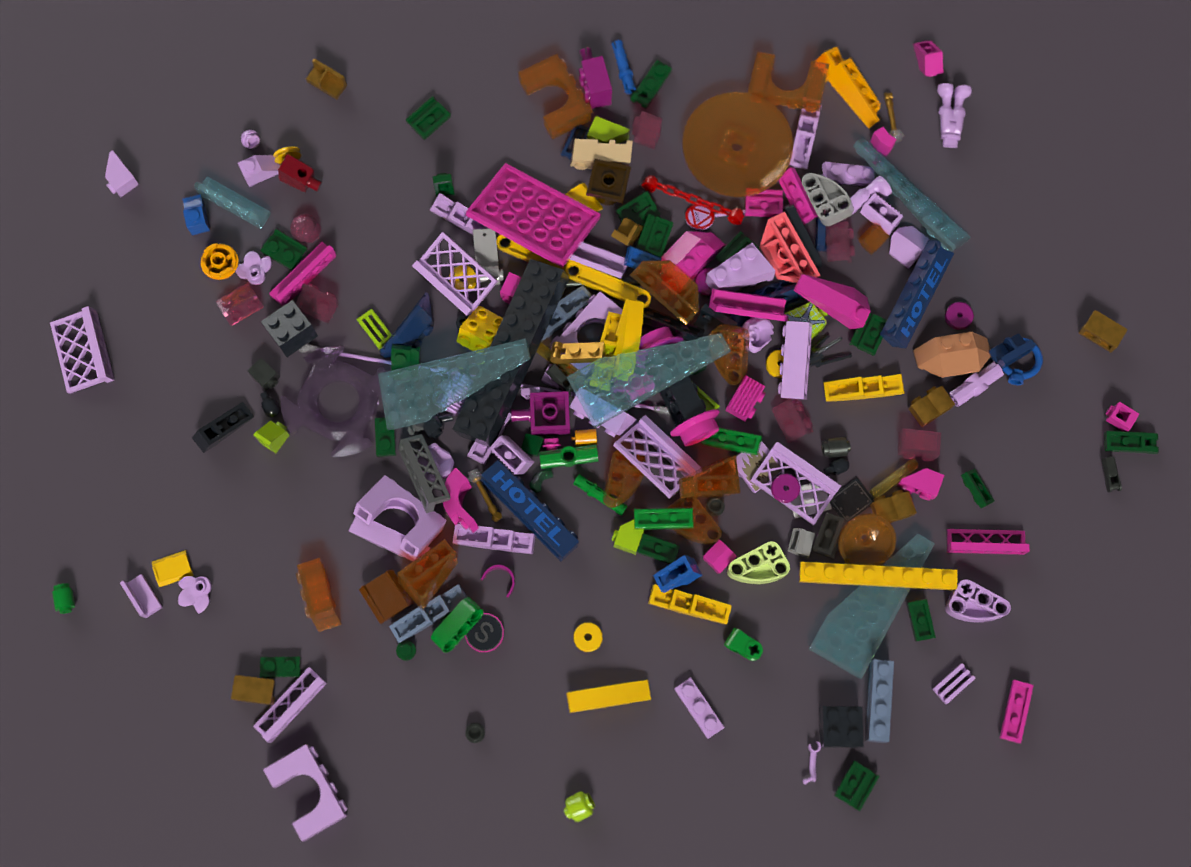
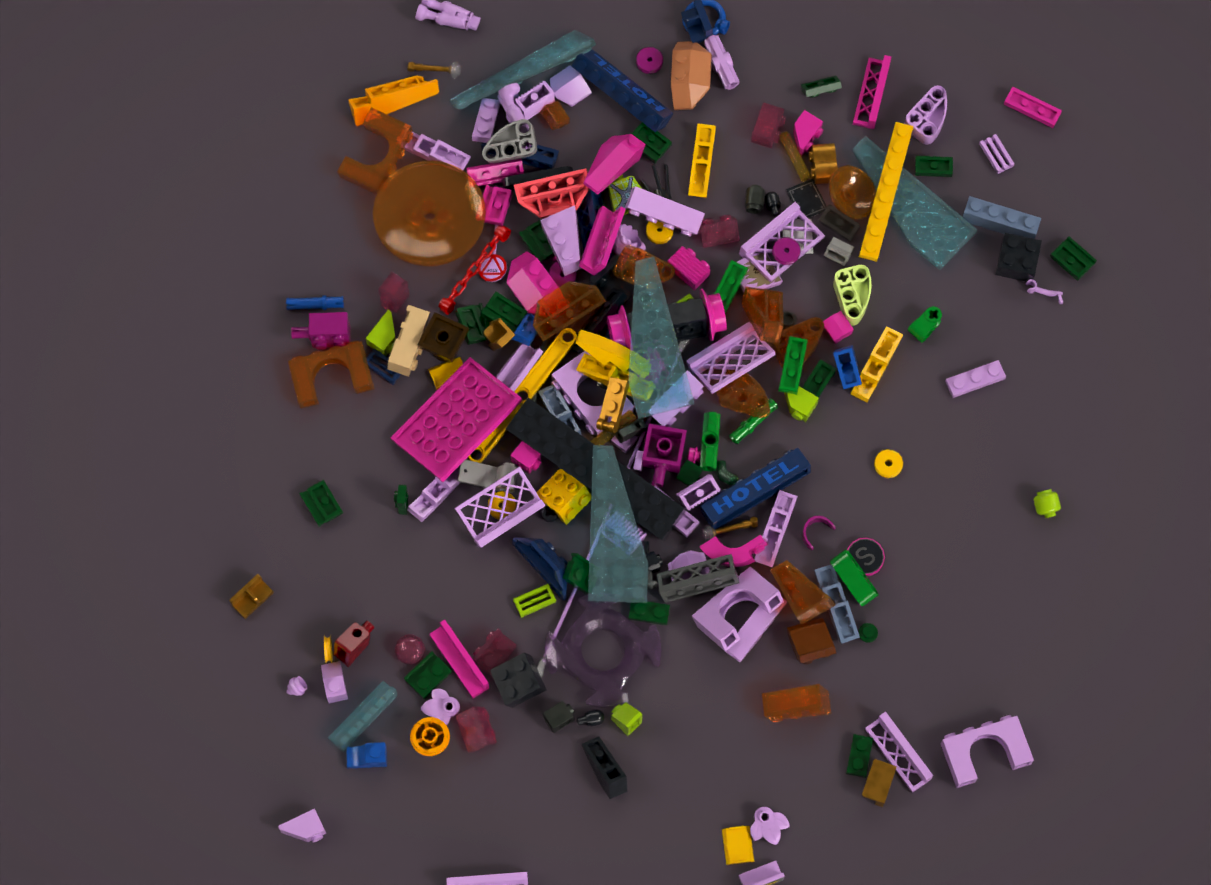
camera: 75 degrees left, 5 degrees down
pearl dark grey plate [465,723,485,743] -> none
yellow slope [567,680,651,713] -> none
light orange piece [571,429,597,447] -> none
dark green plate [630,60,672,109] -> none
clear pink bracket [826,222,855,263] -> none
dark pink piece [870,127,897,157] -> none
pearl gold brick [909,386,955,427] -> none
dark pink slope [914,40,943,77] -> none

